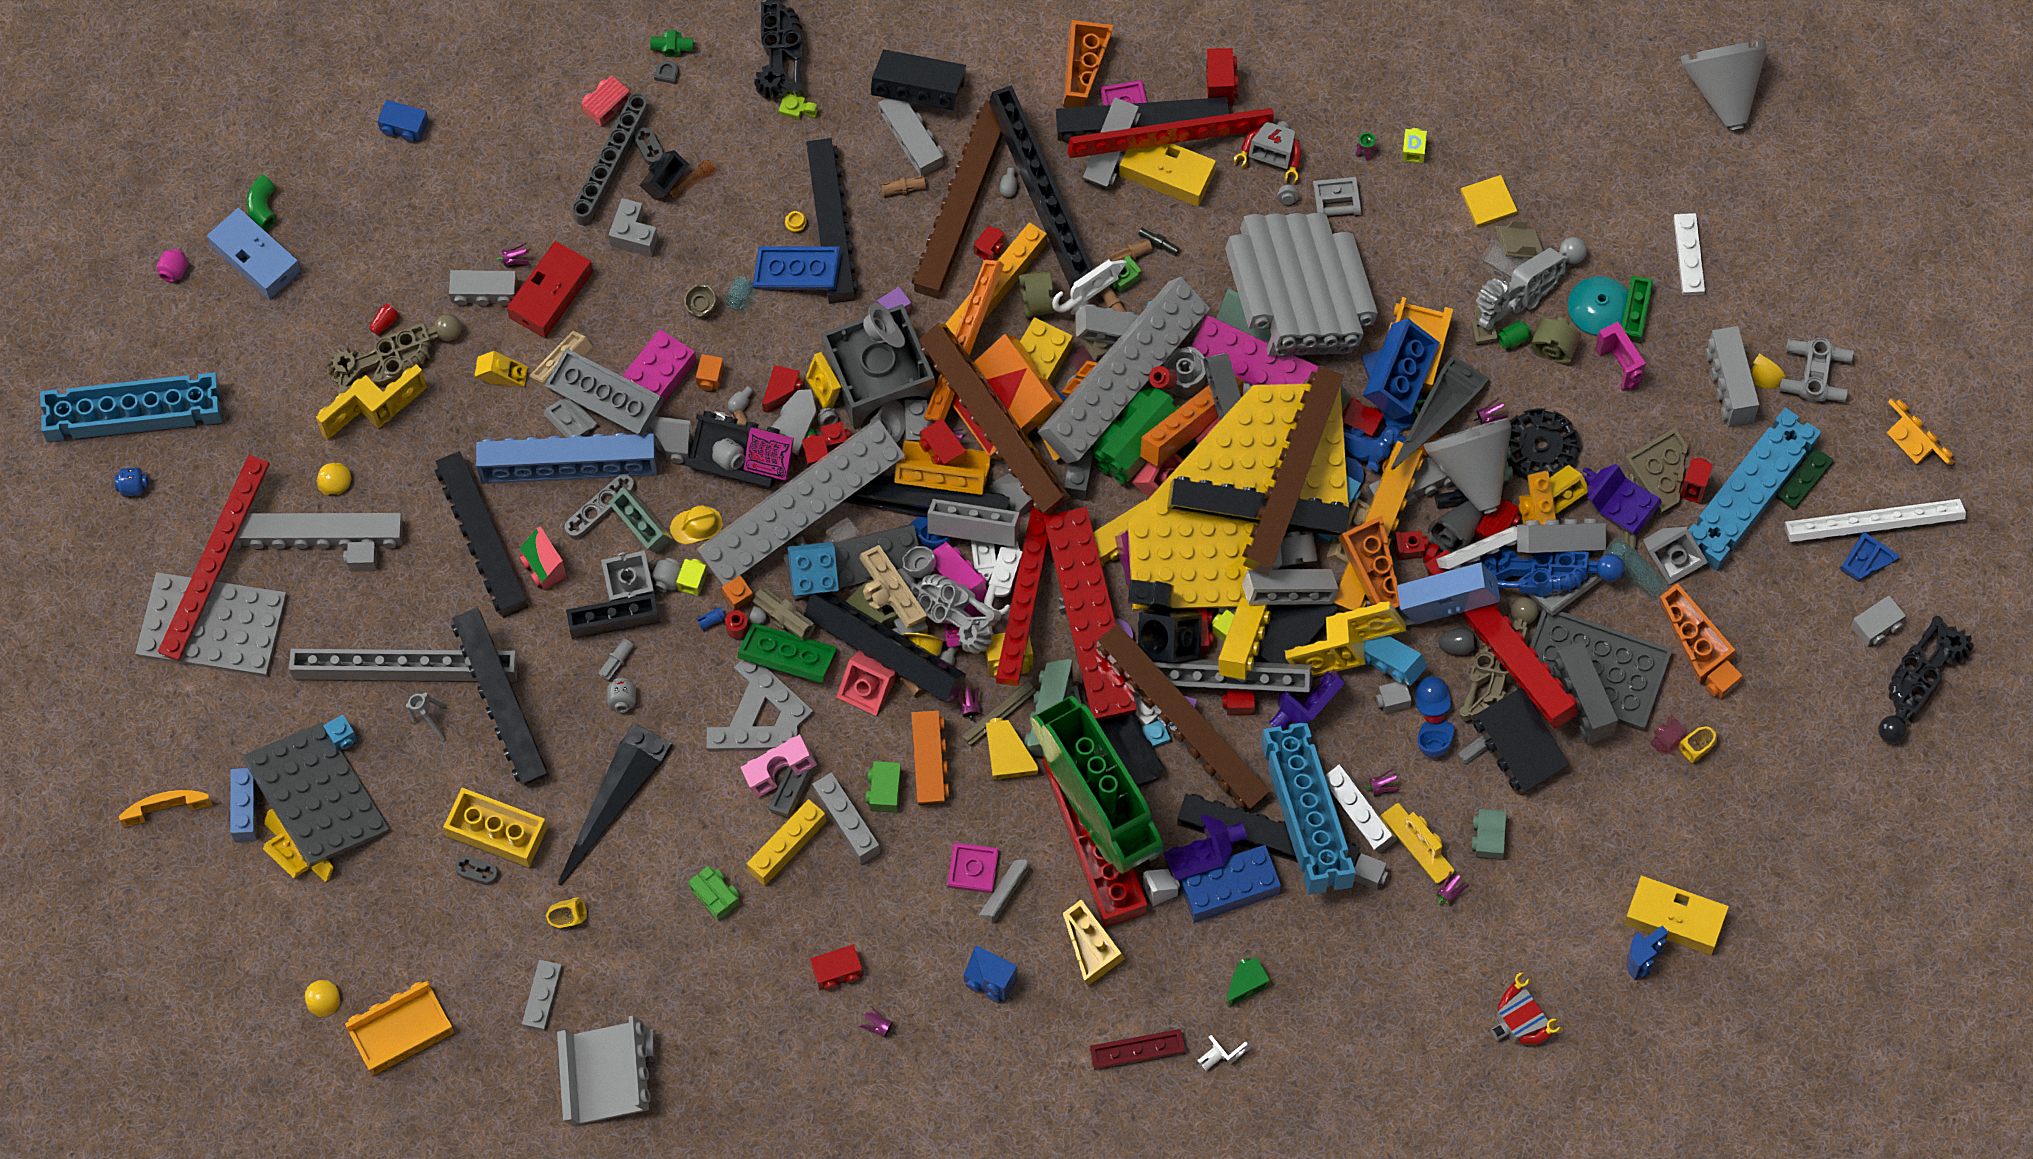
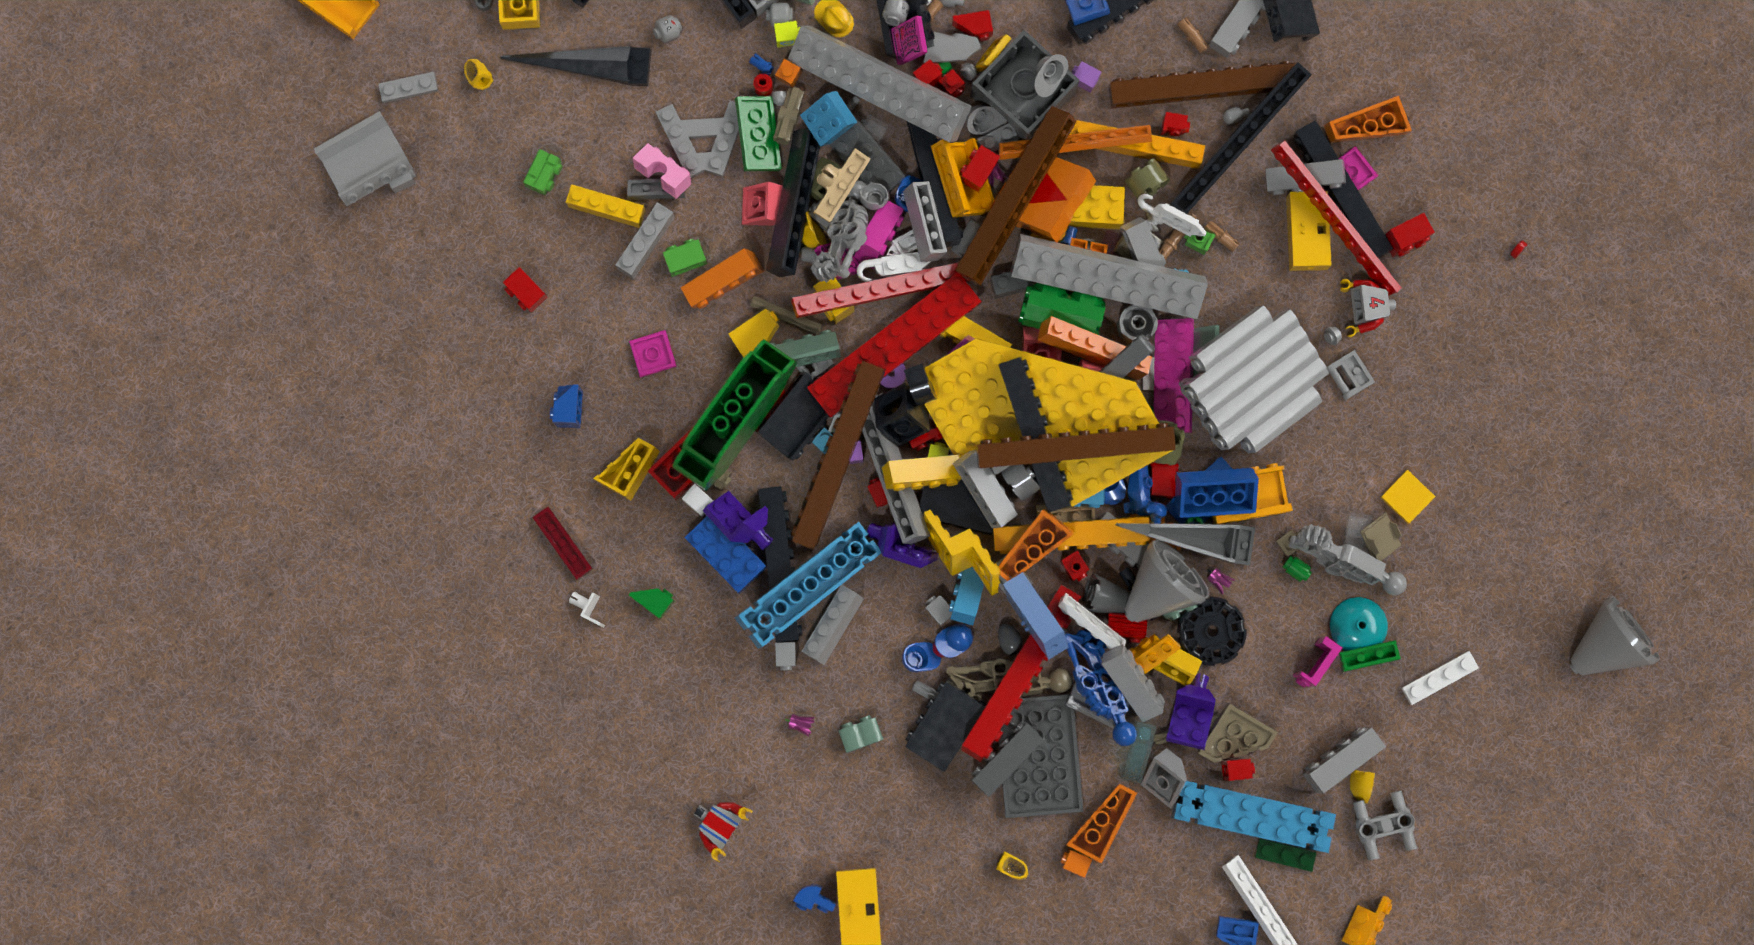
camera: 60 degrees right, 15 degrees up
light grey axle [599,638,634,680] -> none
flat silver piece [859,1006,895,1038] -> none
flat silver piece [958,686,980,721] -> none
light grey slope [979,859,1029,924] -> none
pearl dark grey bar [1138,227,1180,255] -> none
red brick [1149,366,1177,390] -> none
piece [1355,132,1377,161] -> none
flat silver piece [1365,768,1400,795] -> none
yellow bracket [1381,803,1454,884] -> none
neon yellow brick [1402,128,1427,163] -> none
red tile [1422,542,1440,563] -> none
olive brick [1530,317,1582,364] -> none
clear pink brick [1651,715,1687,755] -> none

